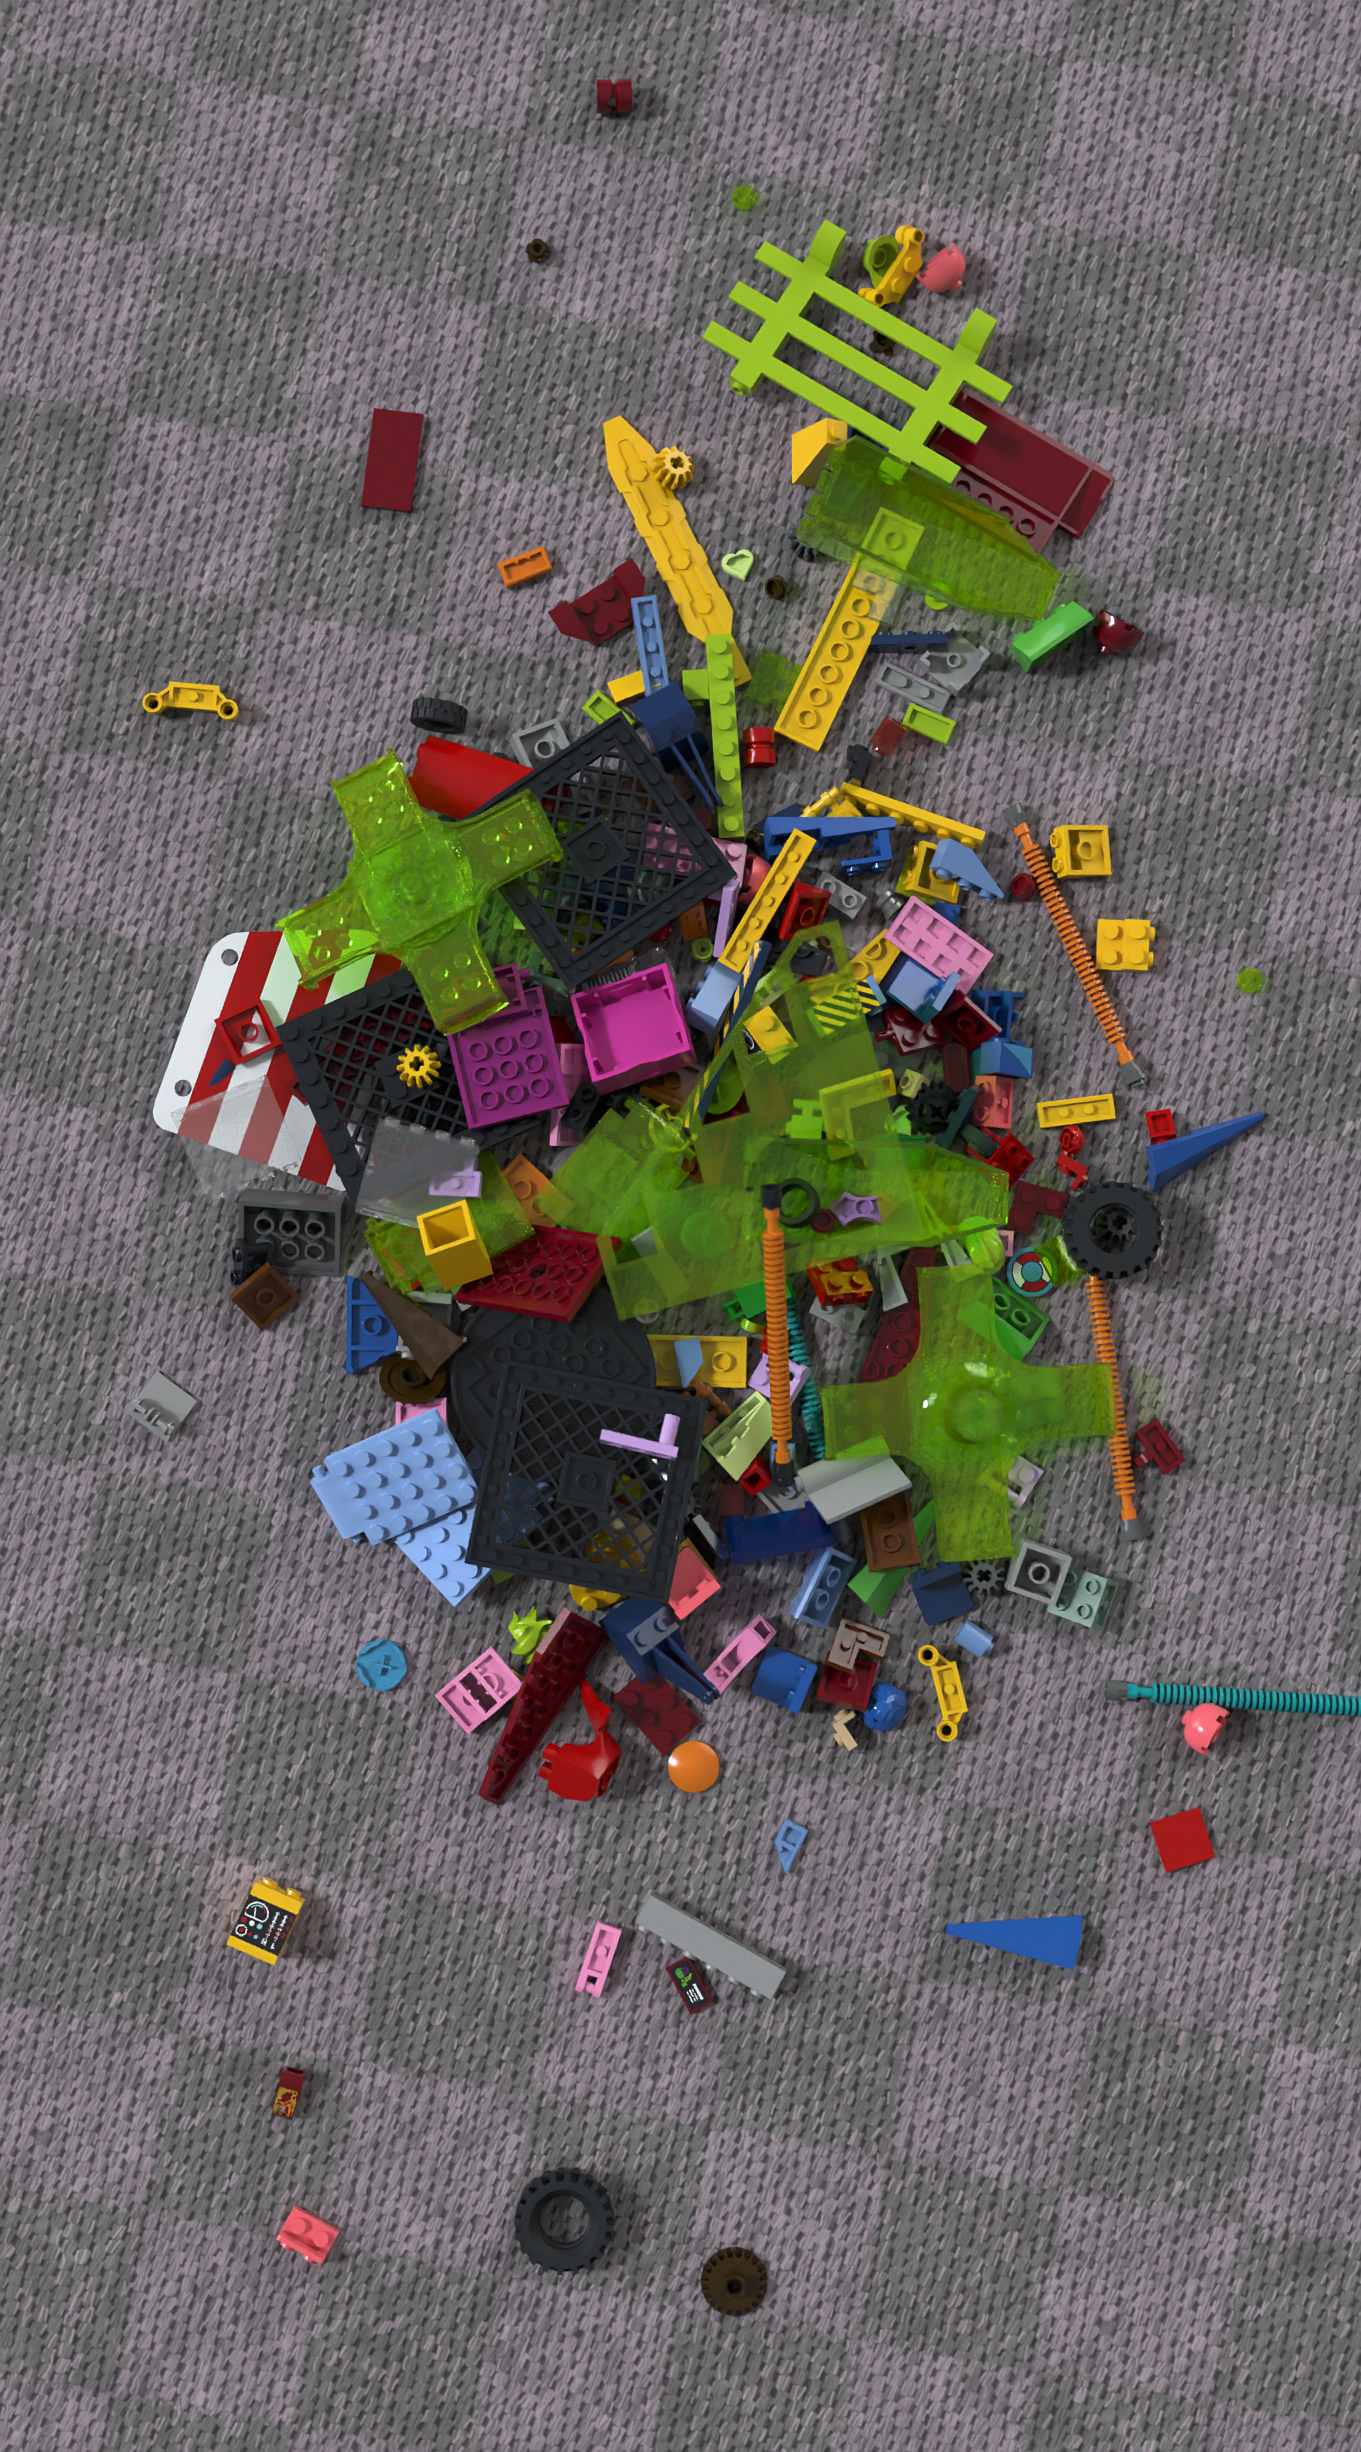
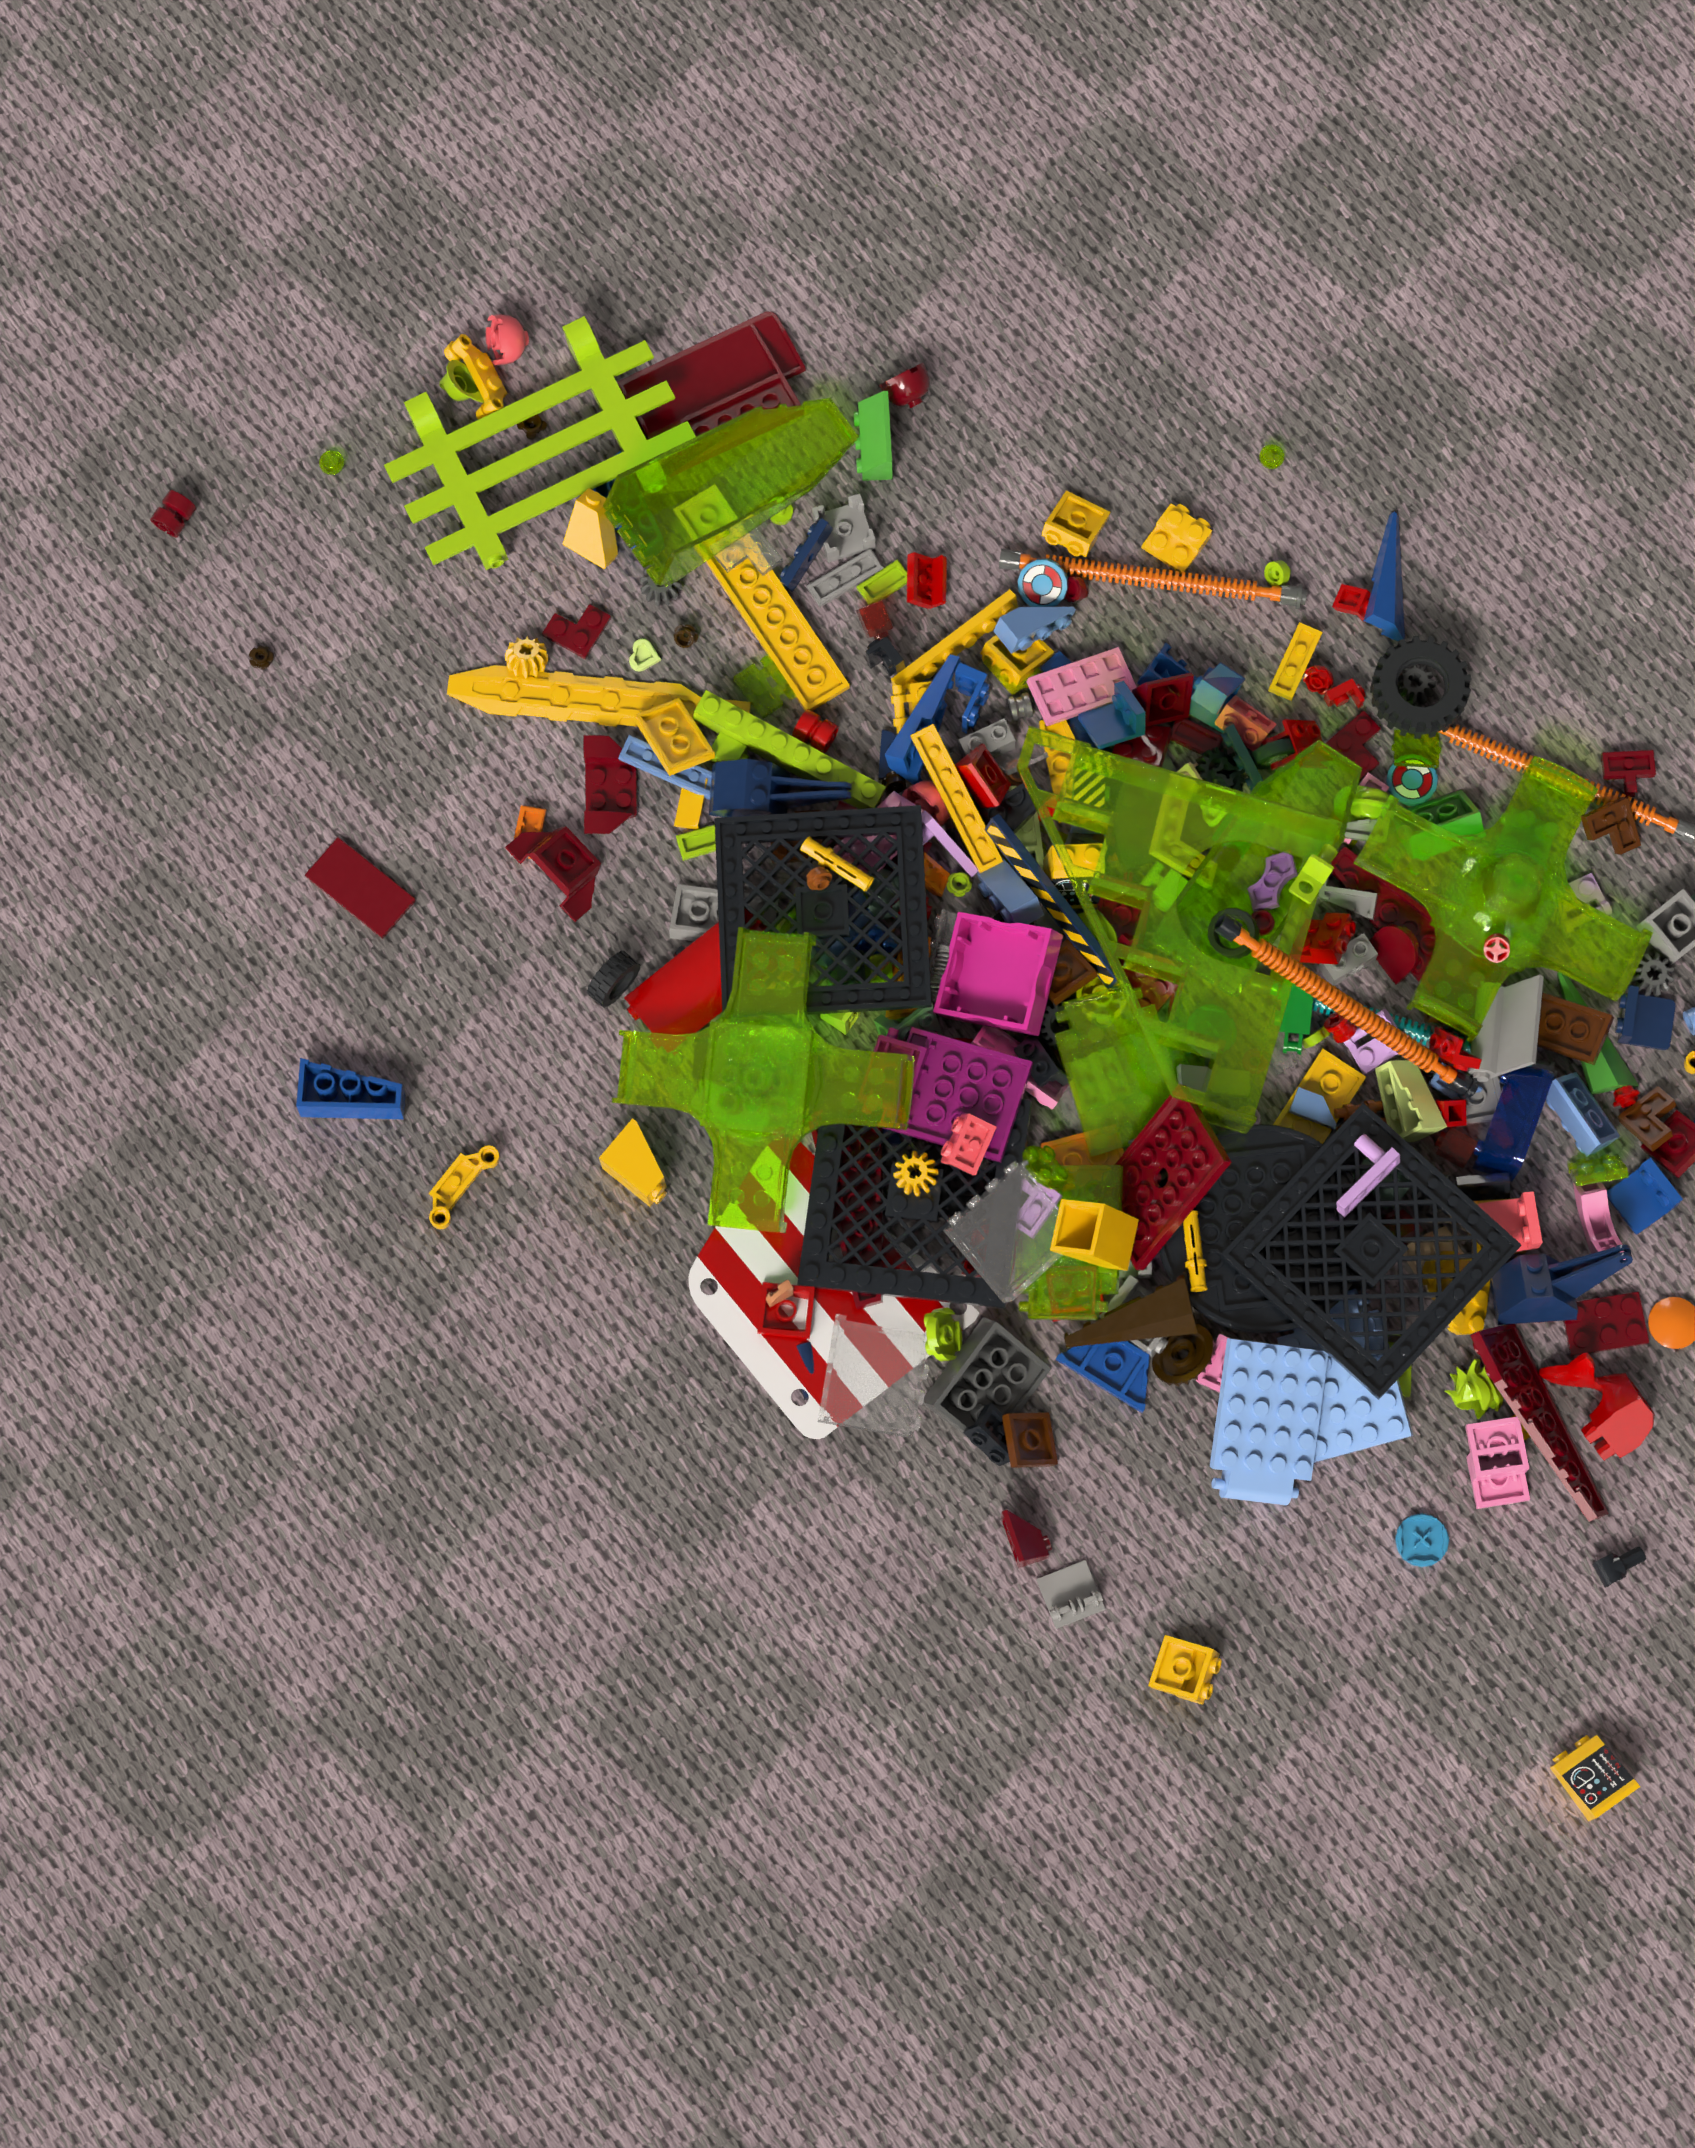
camera: 55 degrees left, 10 degrees down
none -> blue wedge [296,1058,406,1120]
none -> dark red piece [505,826,601,922]
none -> dark red plate [542,604,611,660]
none -> yellow slope [599,1118,667,1207]
none -> yellow tile [634,697,715,776]
none -> nougat tile [766,1280,793,1307]
none -> yellow pin [800,837,874,892]
none -> dark orange plate [806,866,832,890]
none -> red bracket [907,552,947,609]
none -> lime plate [924,1308,962,1361]
none -> coral bracket [941,1114,996,1175]
none -> dark red slope [1001,1510,1052,1568]
none -> tile [1018,559,1068,607]
none -> clear neon green dish [1022,1145,1068,1189]
none -> yellow plate [1148,1635,1222,1705]
none -> yellow pin [1183,1211,1207,1292]
none -> lime tile [1264,560,1291,586]
none -> lime bracket [1289,844,1338,904]
none -> dark red tile [1369,924,1420,985]
none -> red bracket [1429,1027,1482,1071]
none -> wheel [1484,933,1510,963]
none -> clear neon green plate [1567,1154,1629,1186]
none -> reddish brown plate [1580,797,1641,855]
none -> black axle [1592,1547,1646,1588]
none -> red plate [1613,1085,1640,1108]

